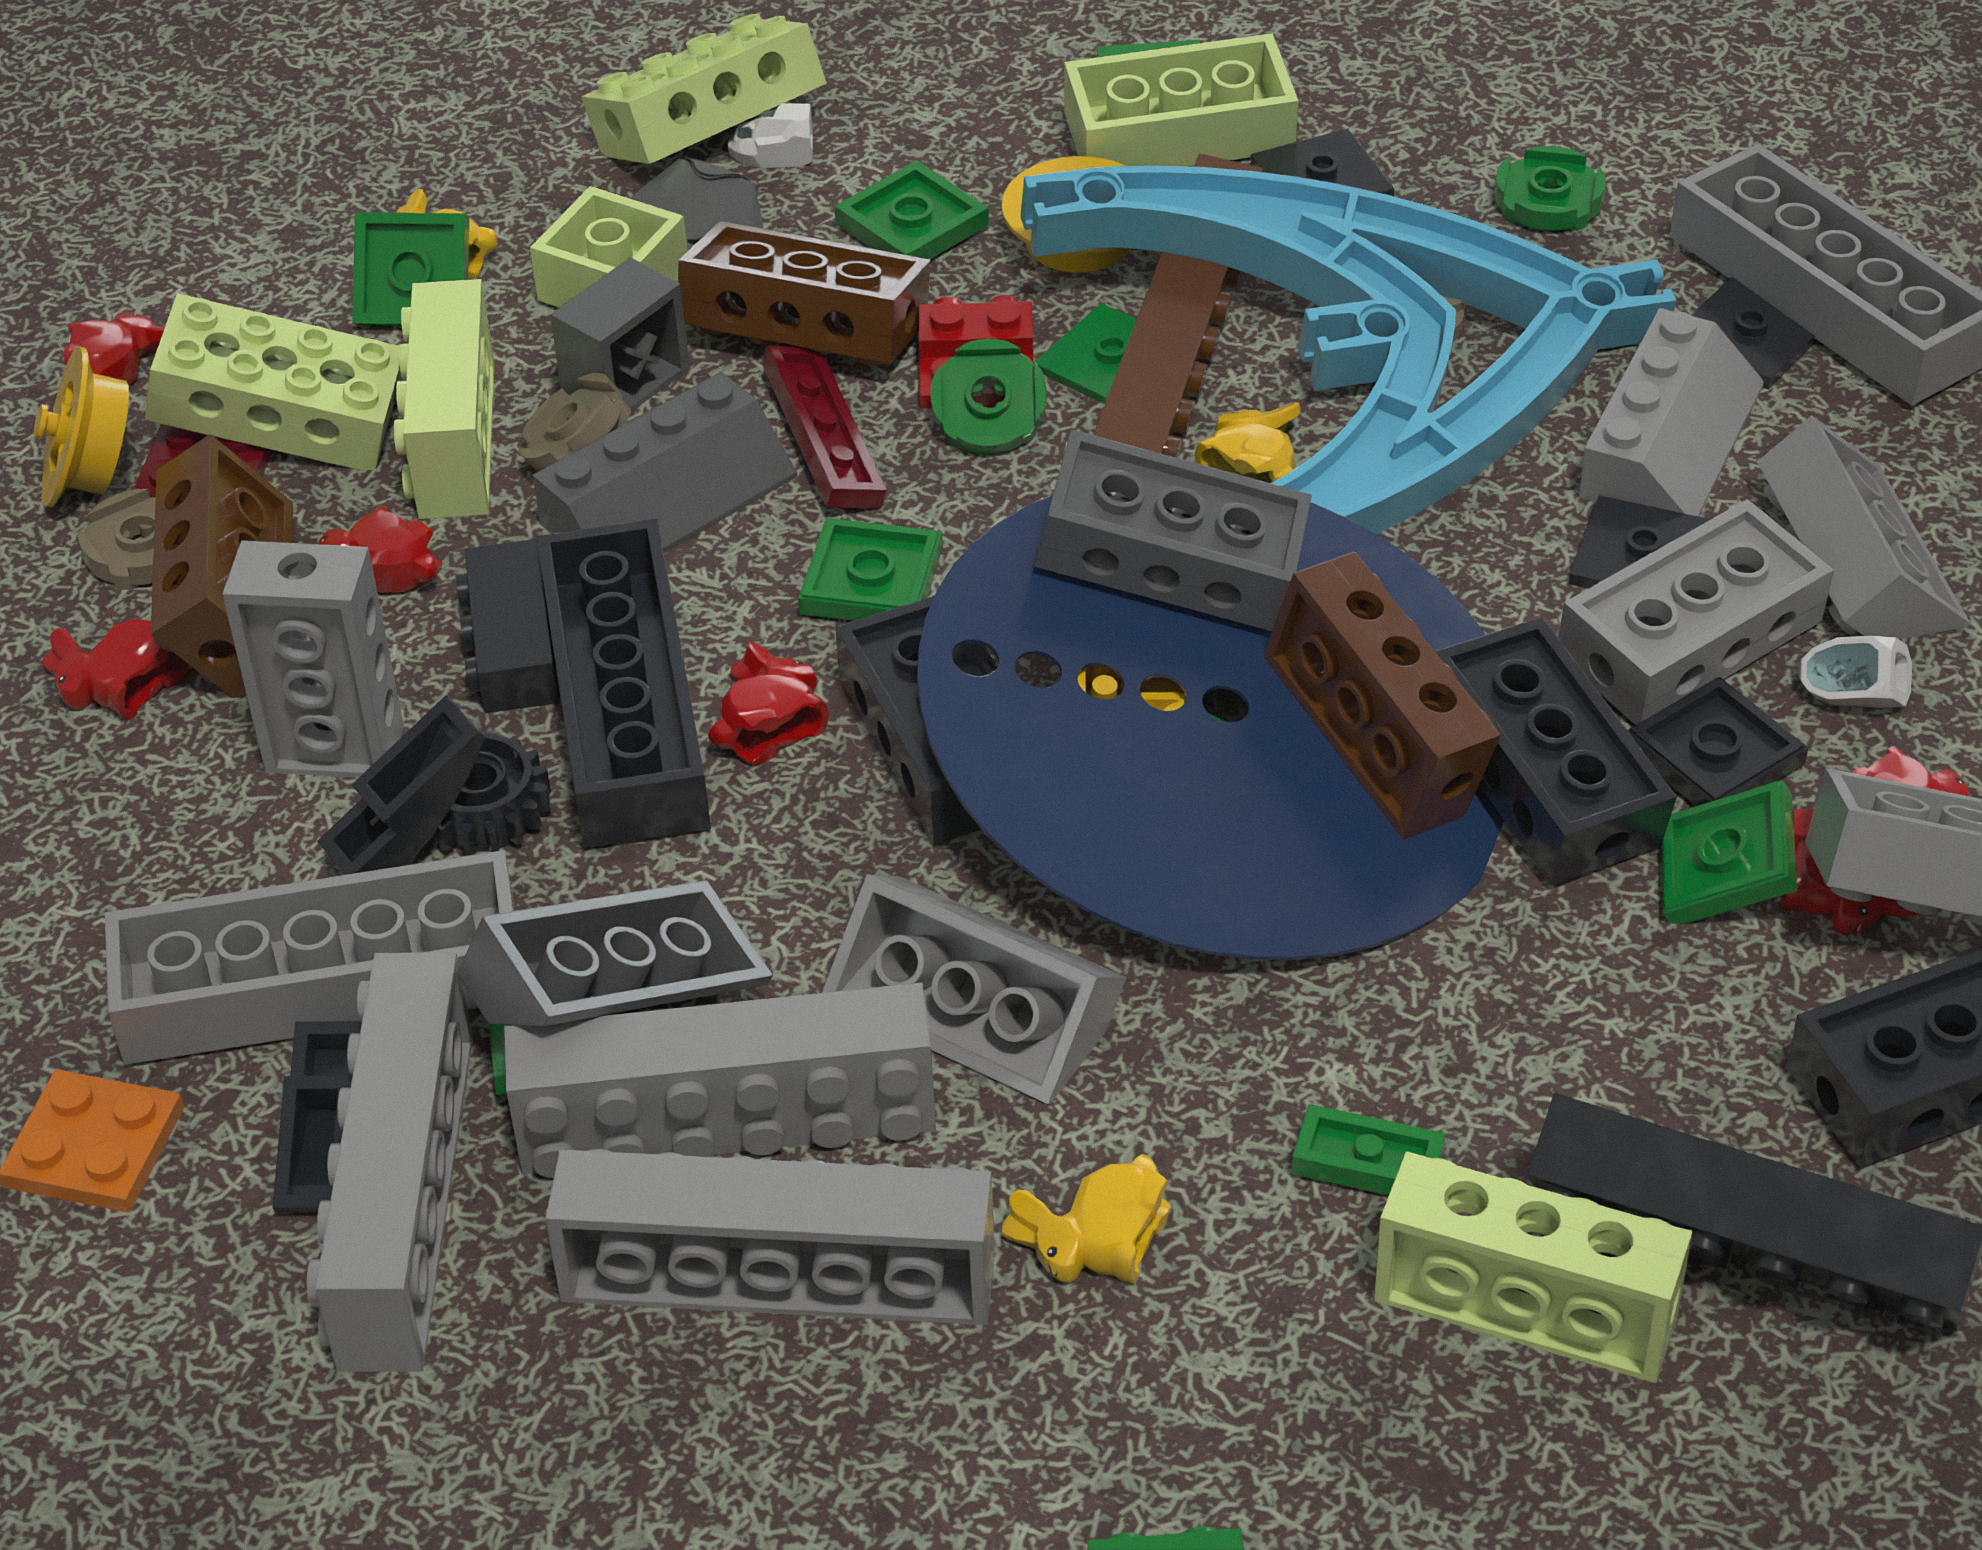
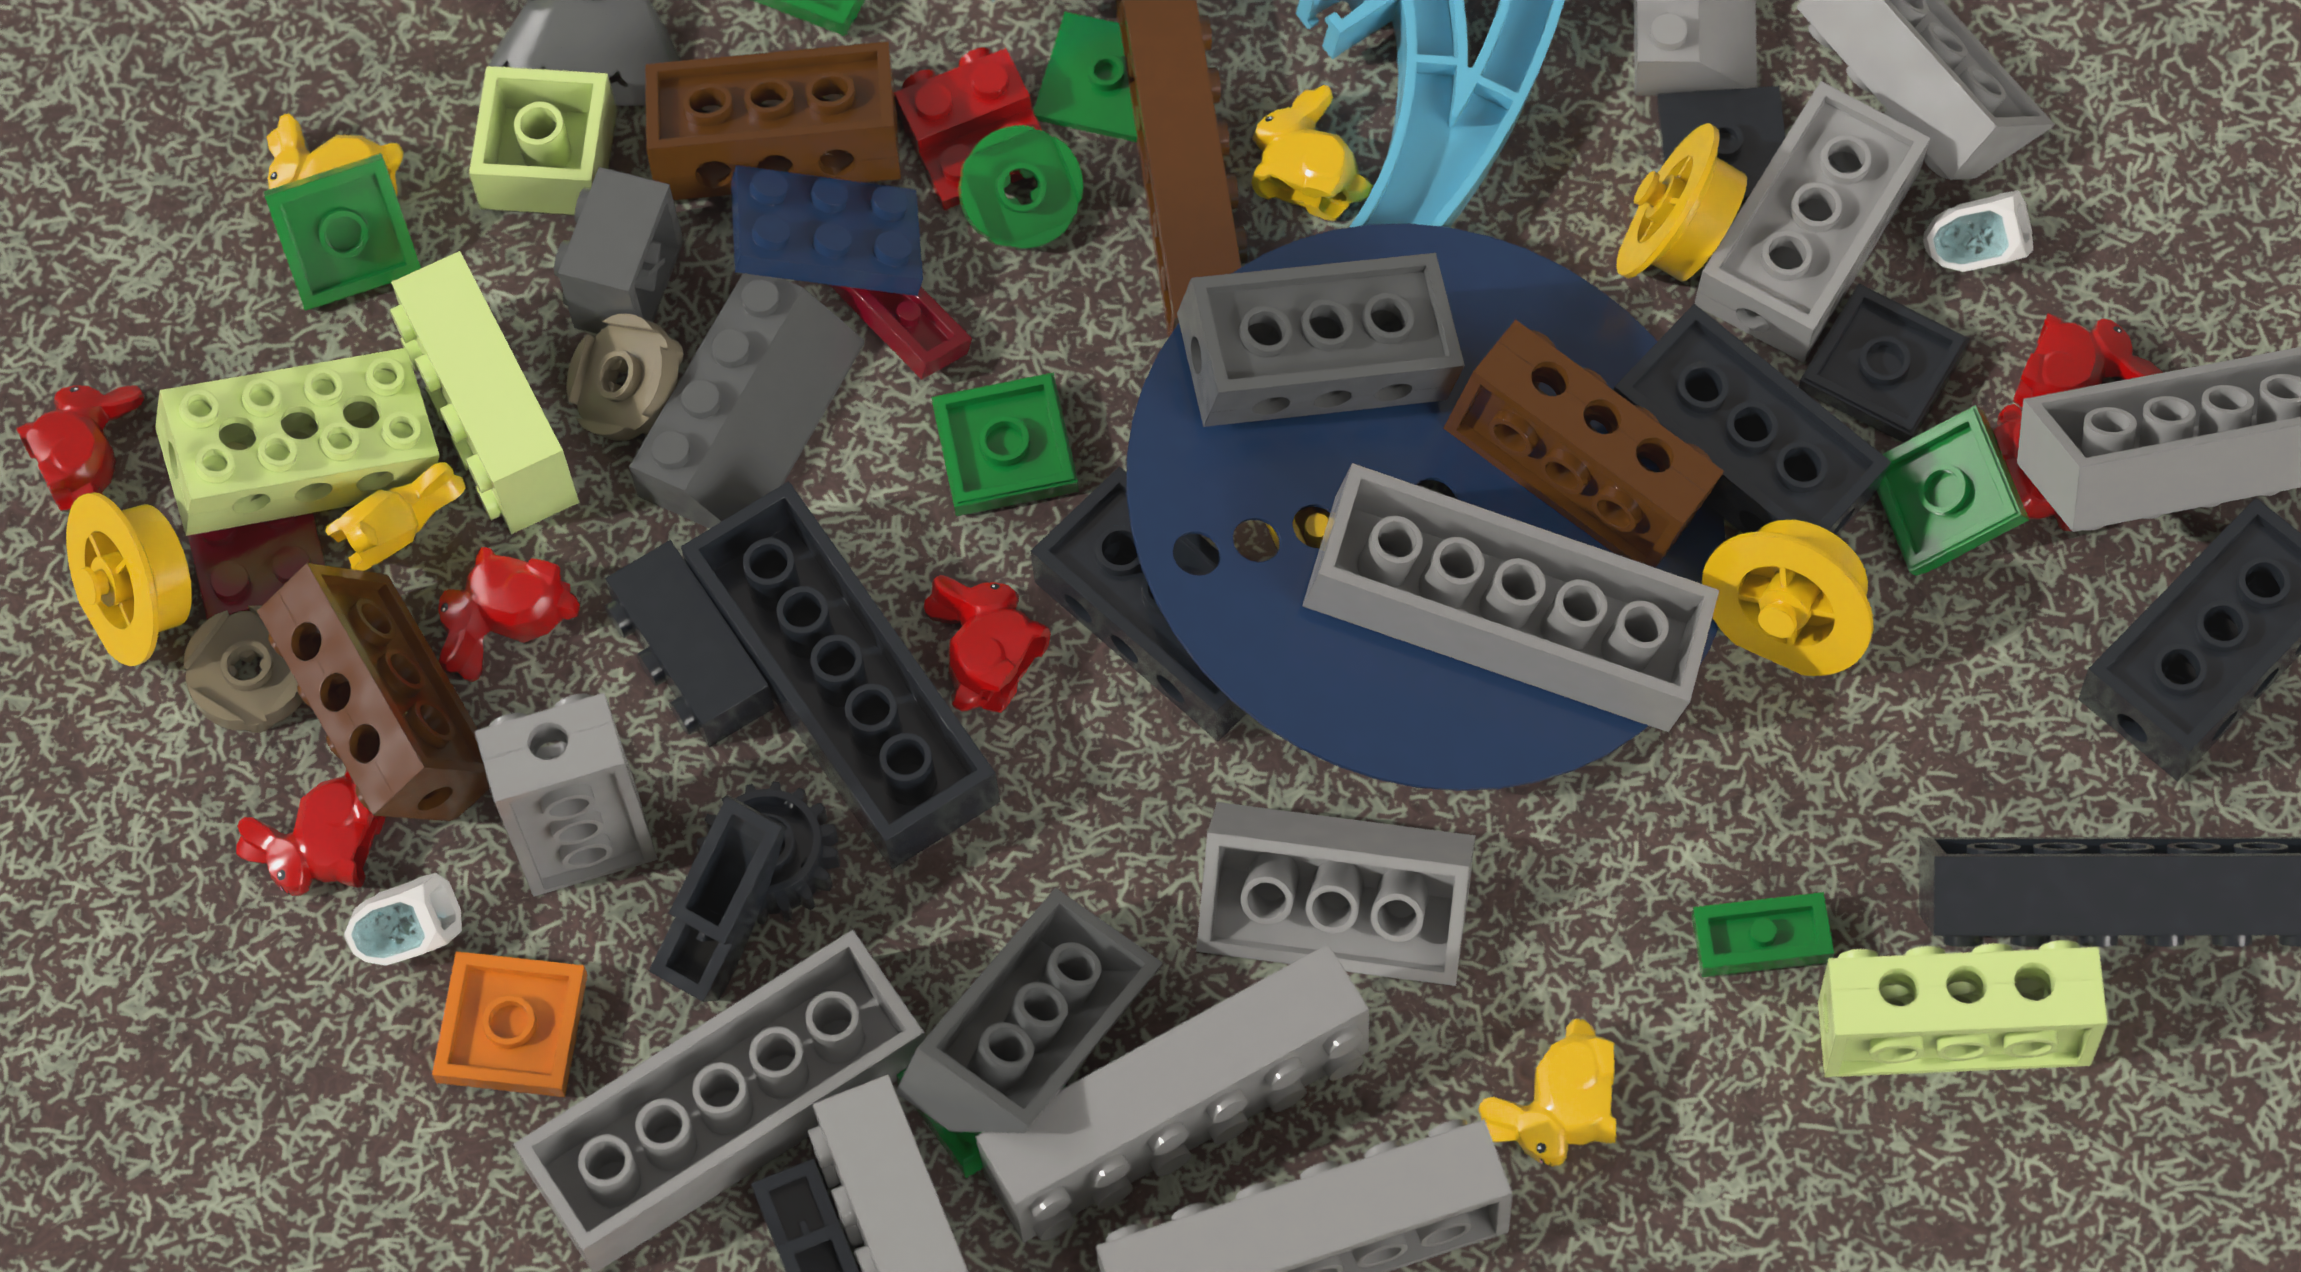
camera: 20 degrees left, 20 degrees up
none -> yellow animal [325,462,466,571]
none -> white rock [344,873,462,966]
none -> orange plate [432,951,588,1097]
none -> dark blue plate [731,165,923,296]
none -> light grey brick [1302,463,1719,732]
none -> yellow wheel [1617,123,1747,281]
none -> yellow wheel [1702,520,1874,676]

